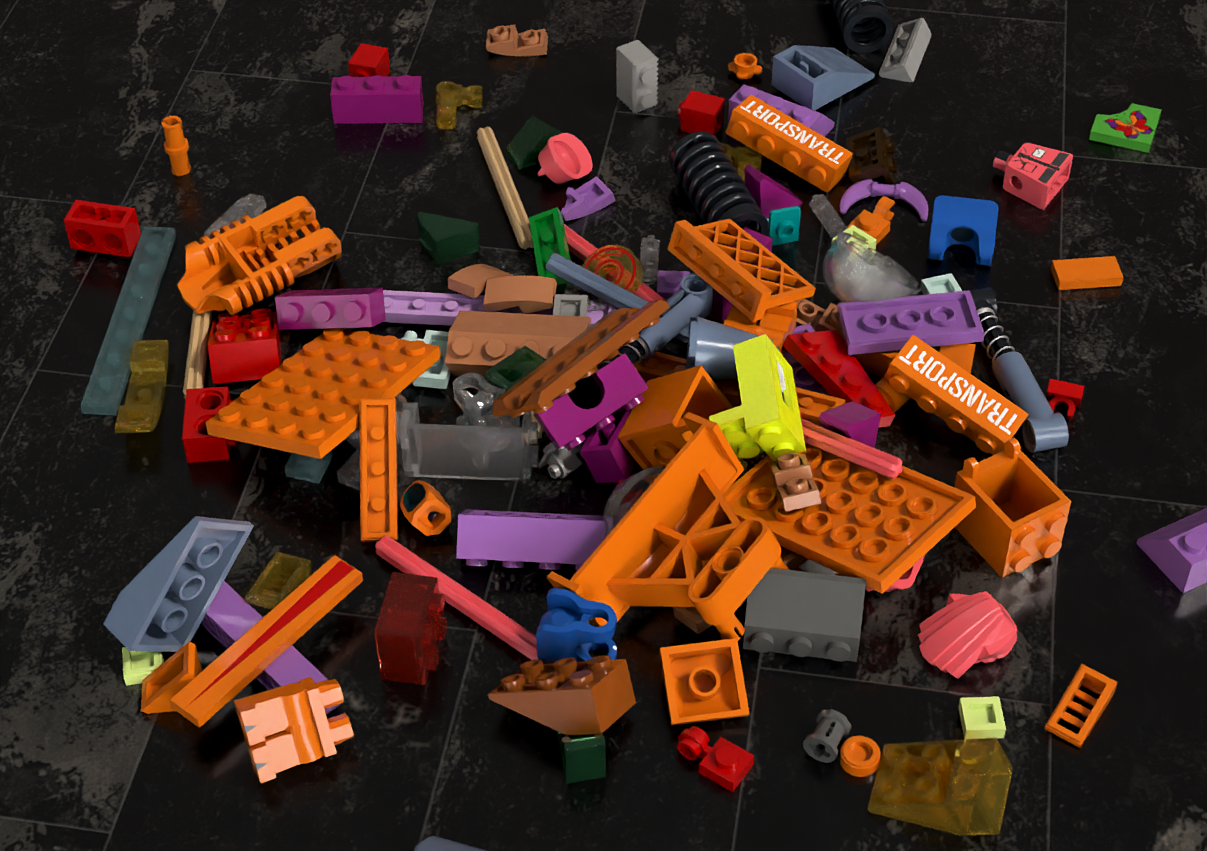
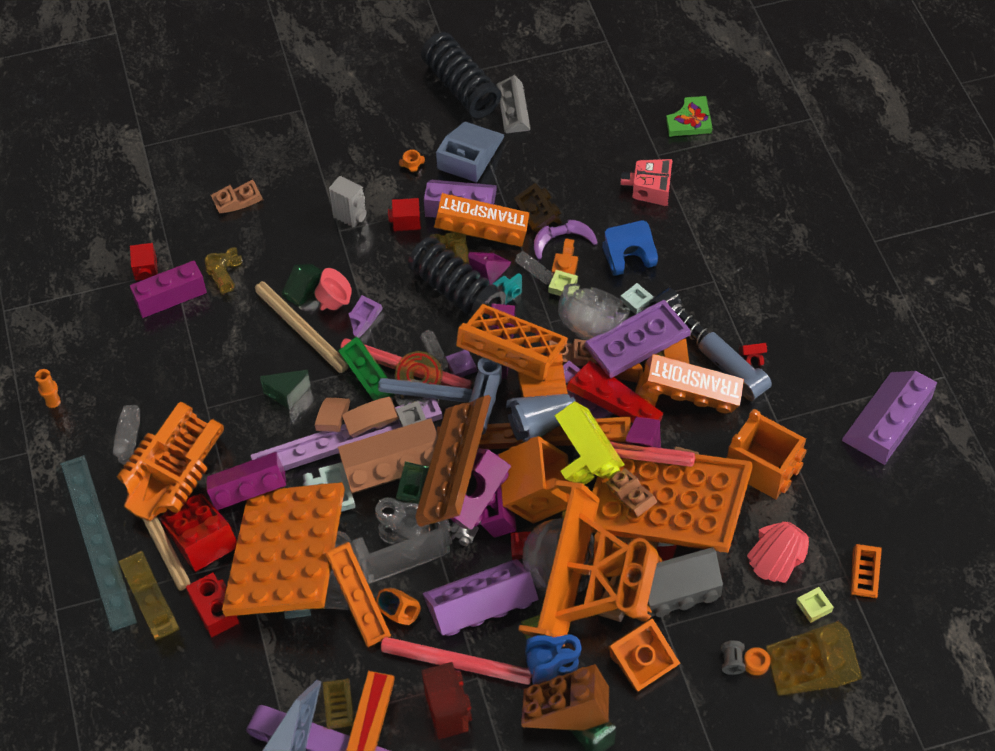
camera: 25 degrees left, 10 degrees up
red brick [63,200,142,257] -> none
red plate [677,726,755,792] -> none
orange tile [1051,256,1124,290] -> none

